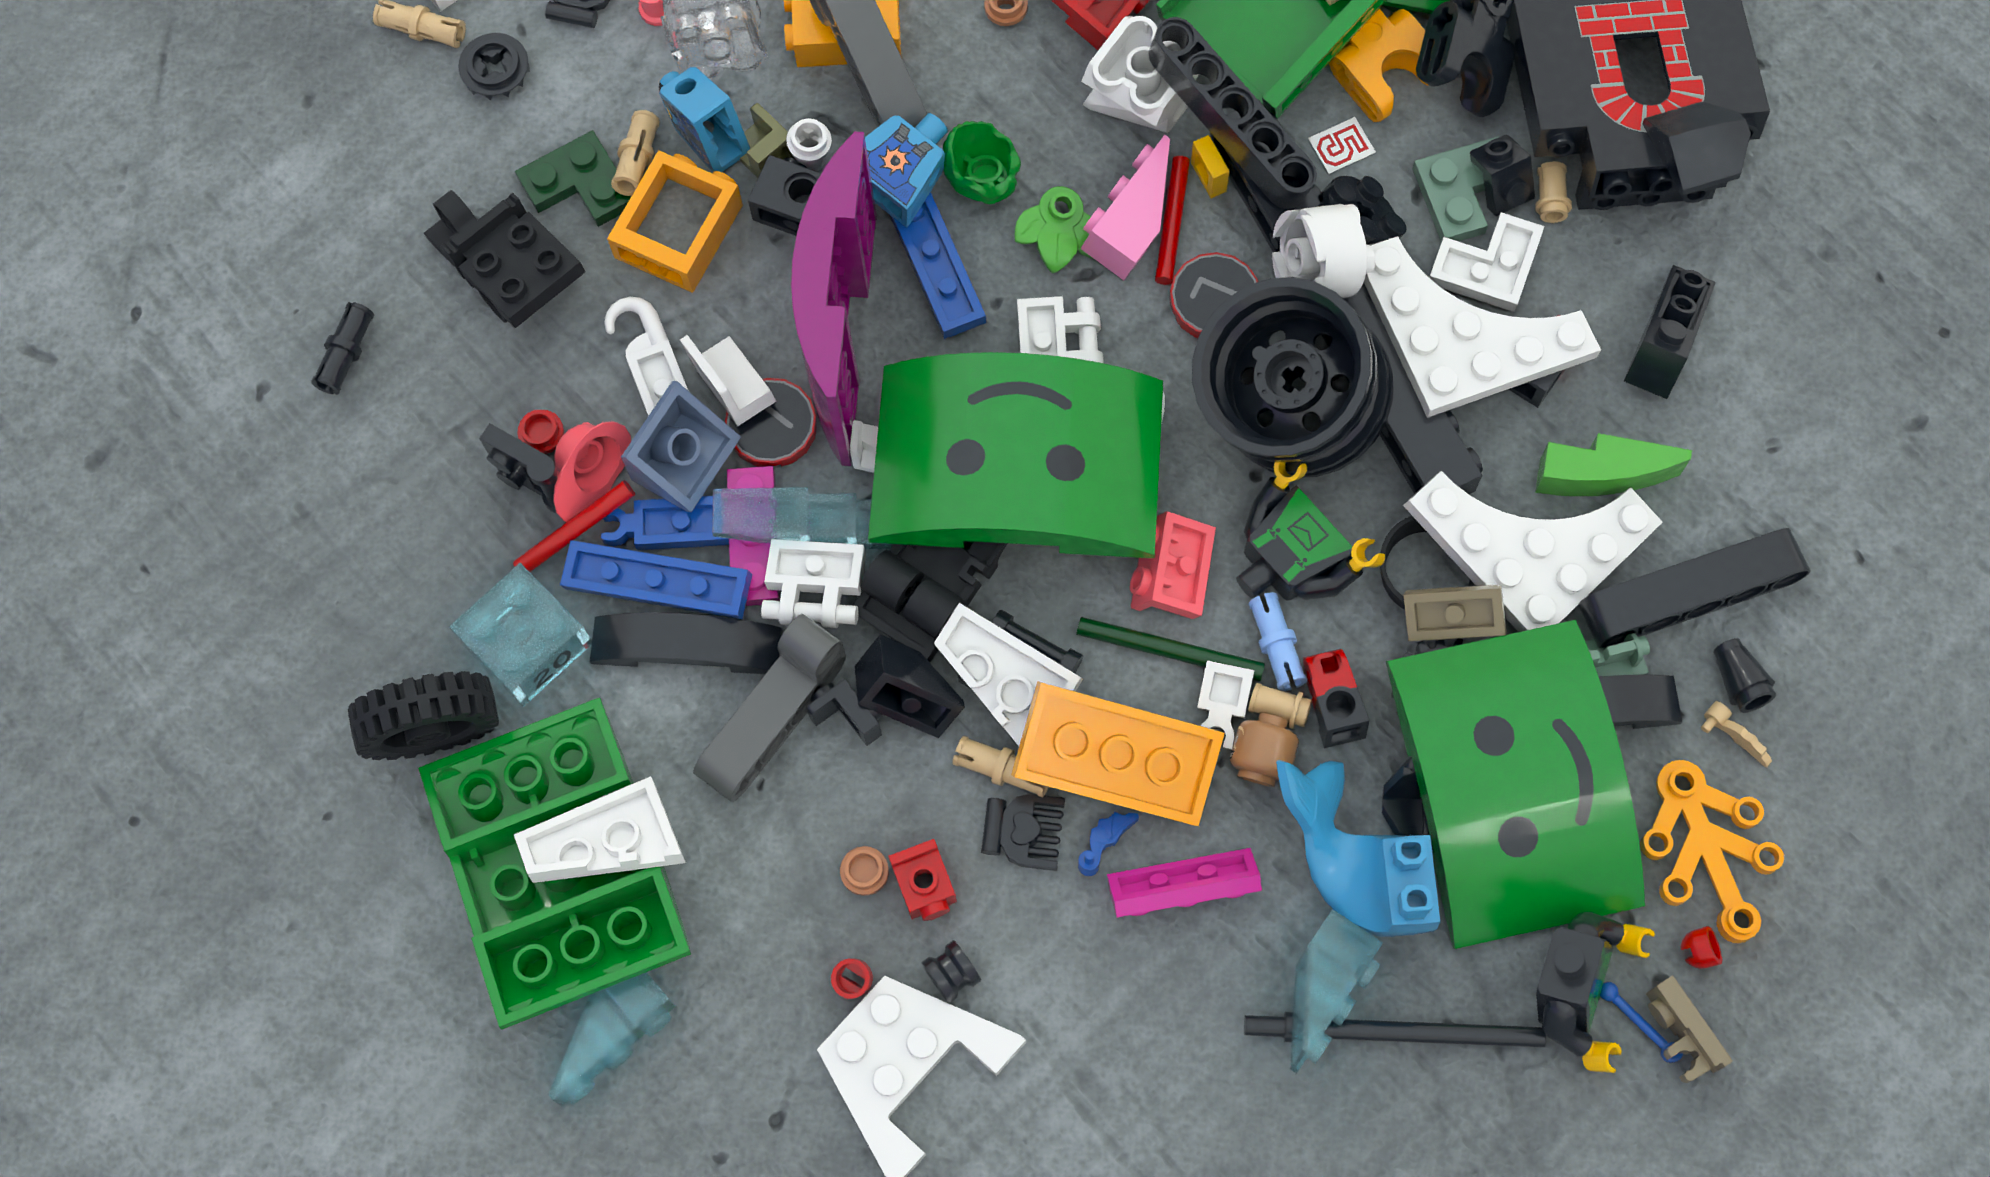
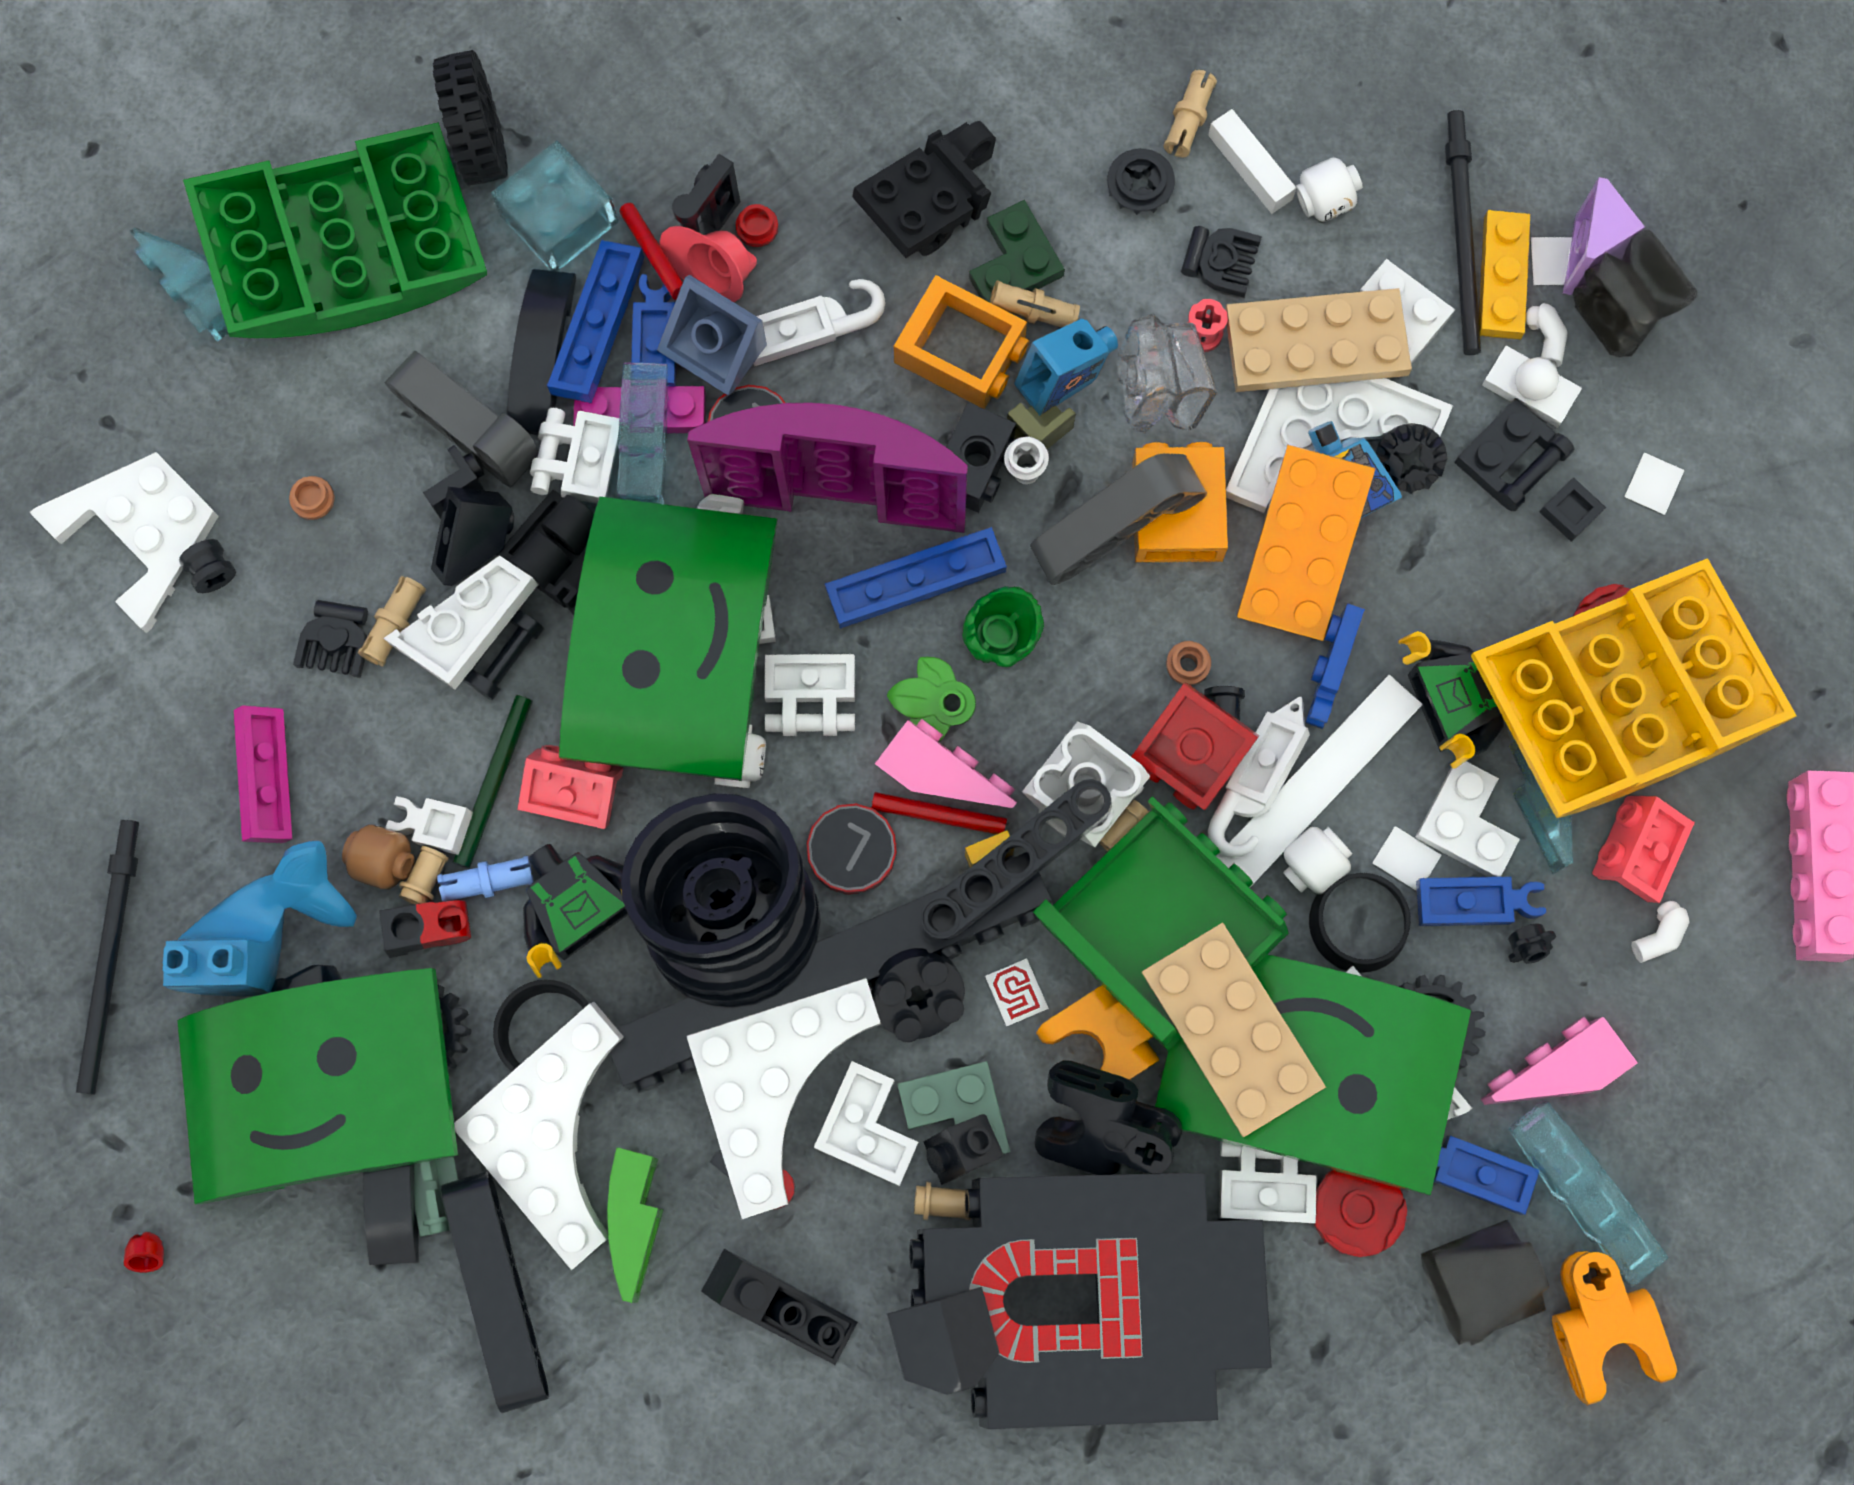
camera: 90 degrees right, 5 degrees up
black pin [311,302,375,395] -> none
white wing [514,776,686,883] -> none
white panel [680,335,776,426] -> none
red hinge [831,958,873,999] -> none
torso [865,113,948,228] -> none
red brick [888,839,957,921] -> none
light orange plate [1011,681,1225,826] -> none
blue piece [1078,812,1139,876] -> none
white brick [1272,204,1375,298] -> none
clear light blue slope [1290,909,1383,1074] -> none
dark tan plate [1403,585,1506,641] -> none
black torso [1536,912,1655,1073] -> none
blue hinge [1600,982,1683,1063] -> none
light orange plant [1640,760,1784,943] -> none
dark tan plate [1646,975,1733,1083] -> none
tan piece [1701,701,1772,767] -> none
black cone [1713,638,1776,713] -> none

